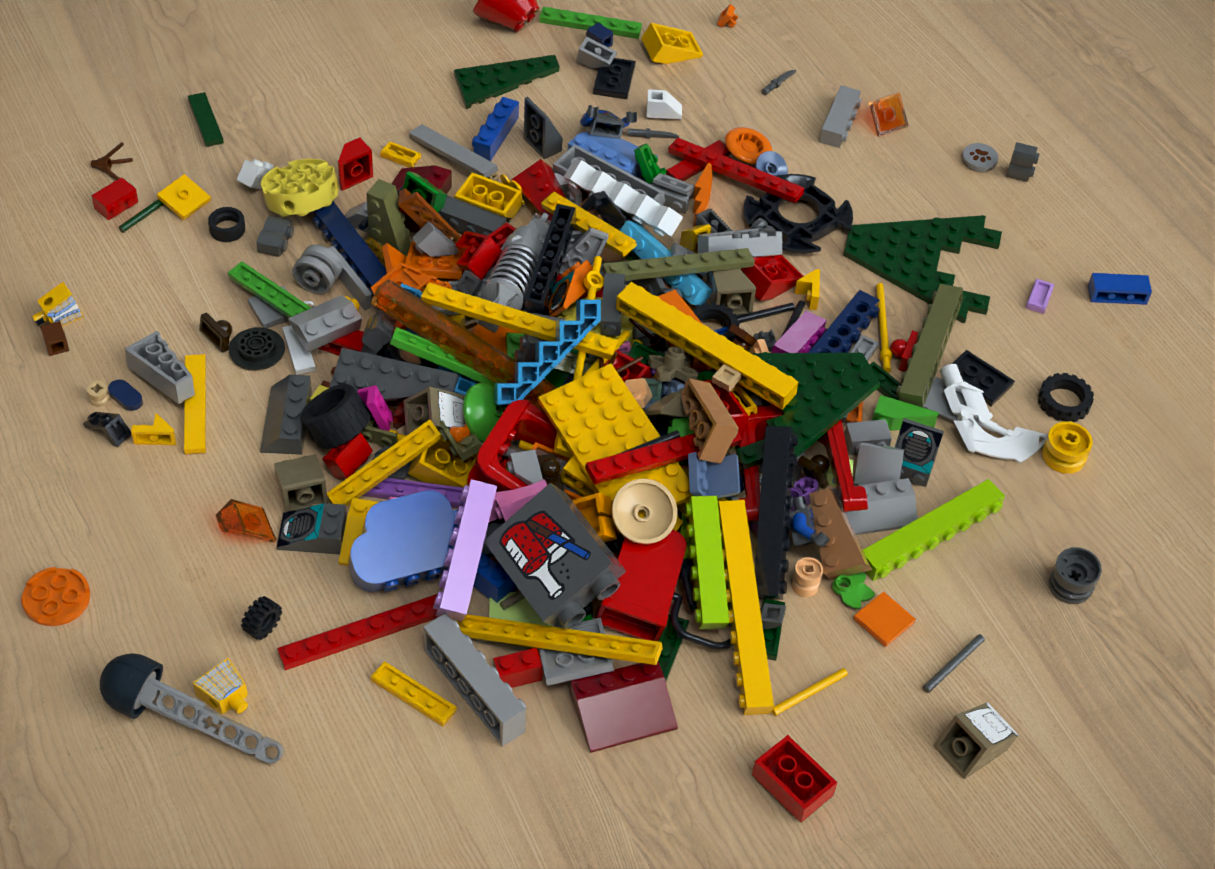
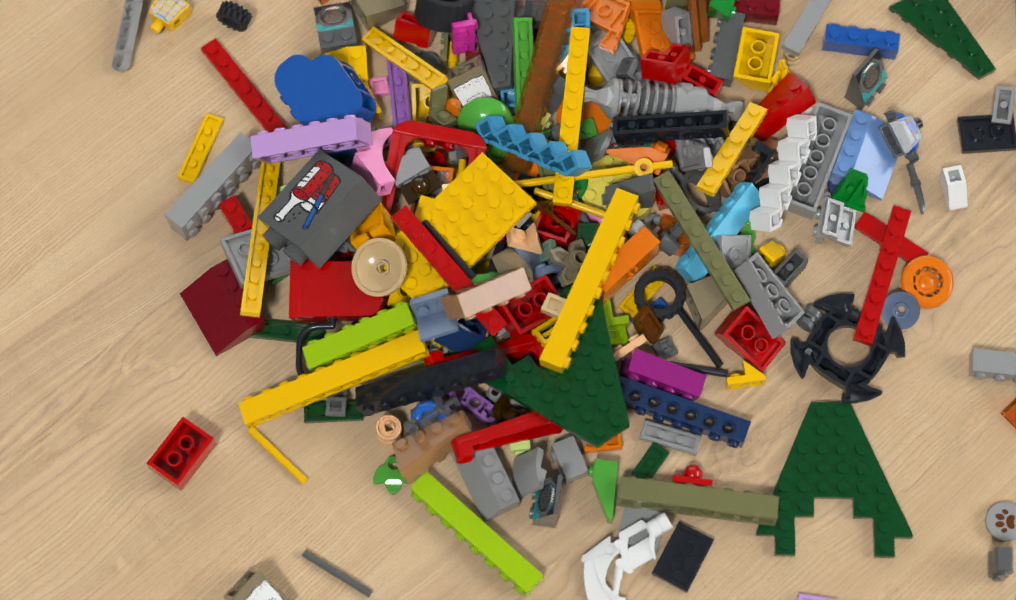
camera: 80 degrees right, 20 degrees up
orange slope [693,163,712,227] -> none
orange tile [853,591,916,647] -> none
yellow bar [876,283,892,373] -> none

